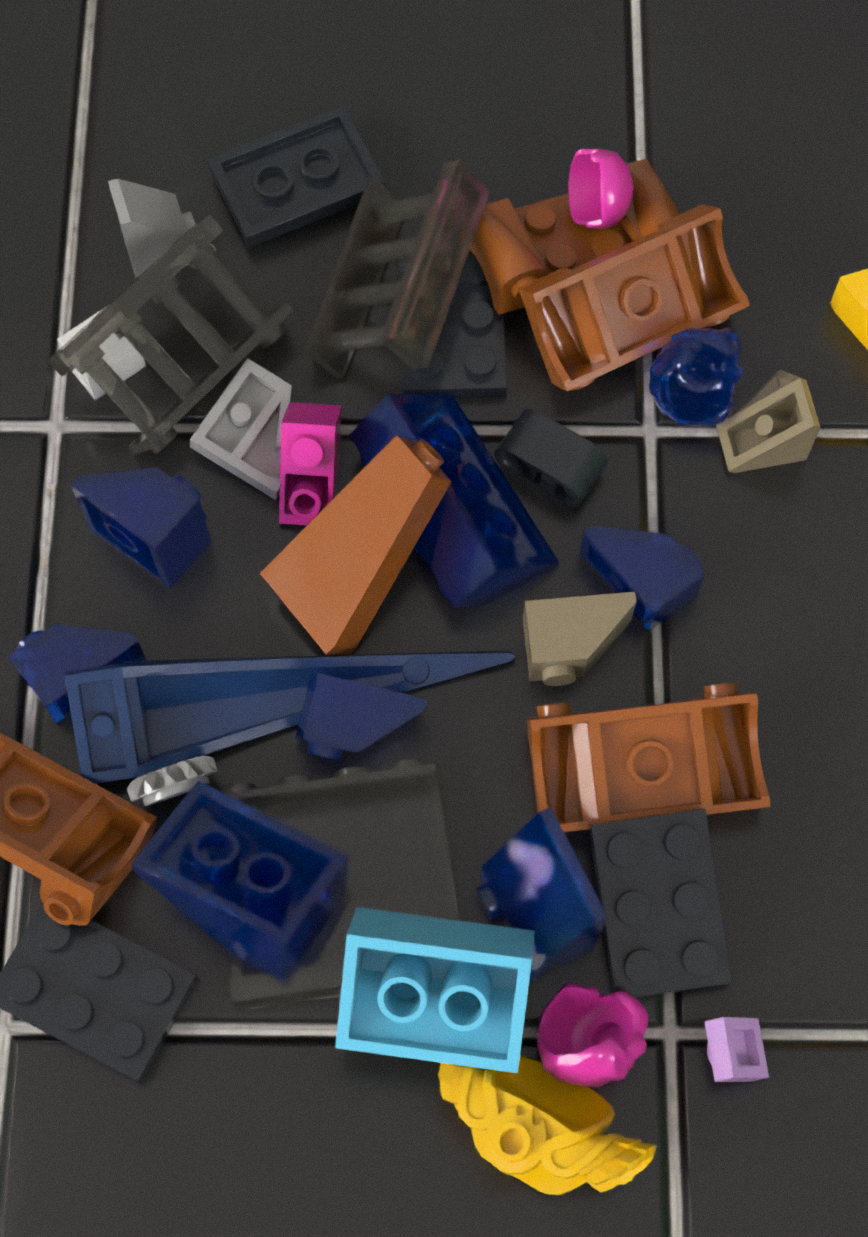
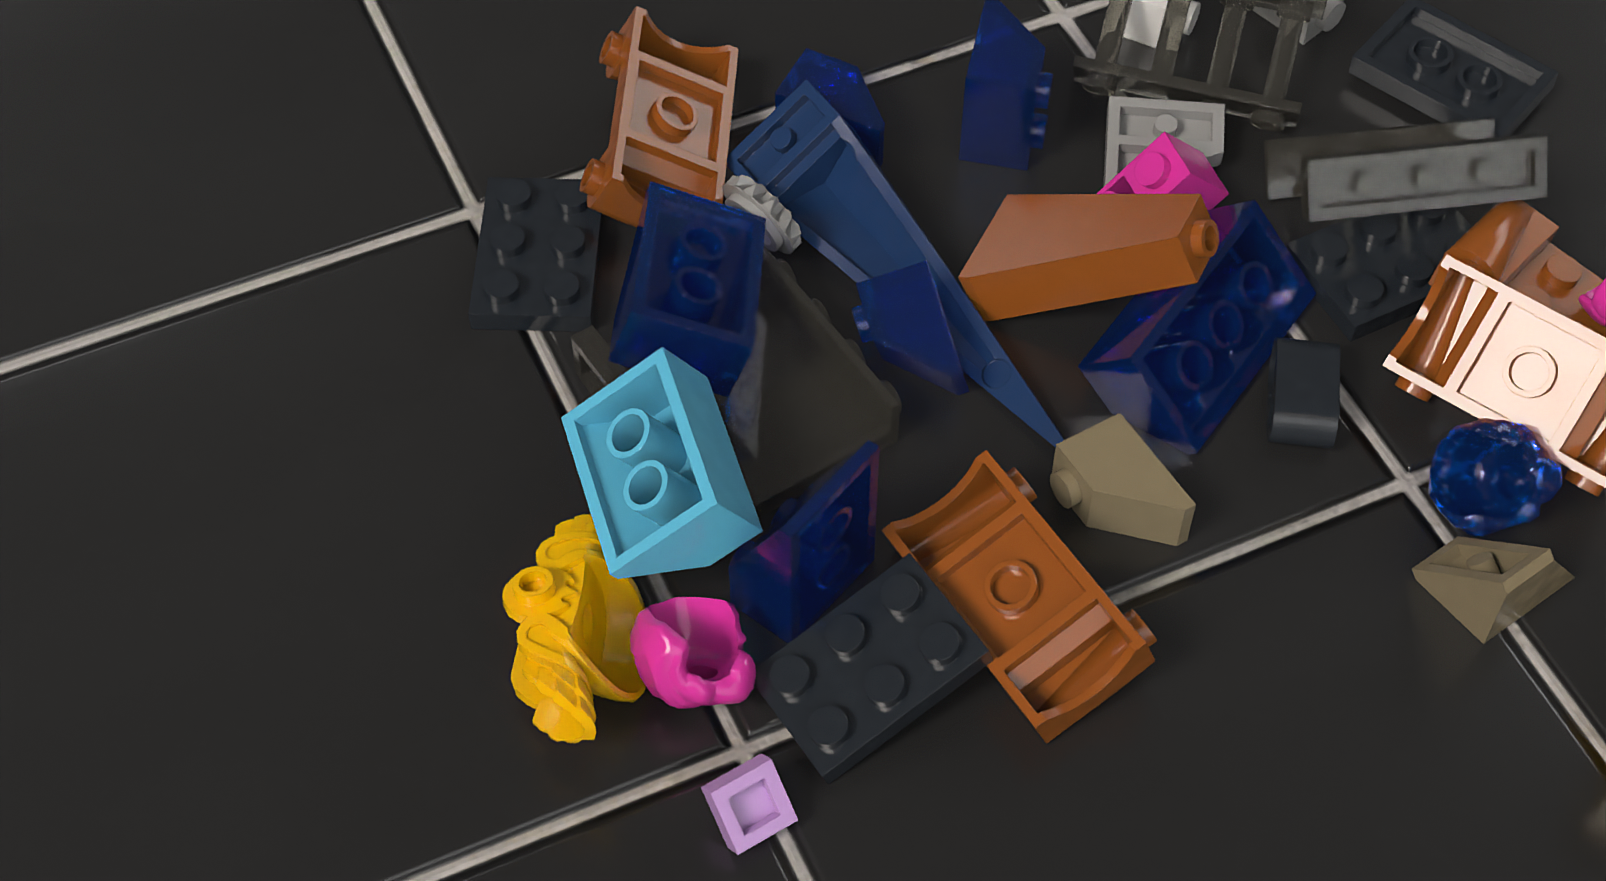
camera: 65 degrees right, 15 degrees down
clear blue slope [580,526,705,632] -> none

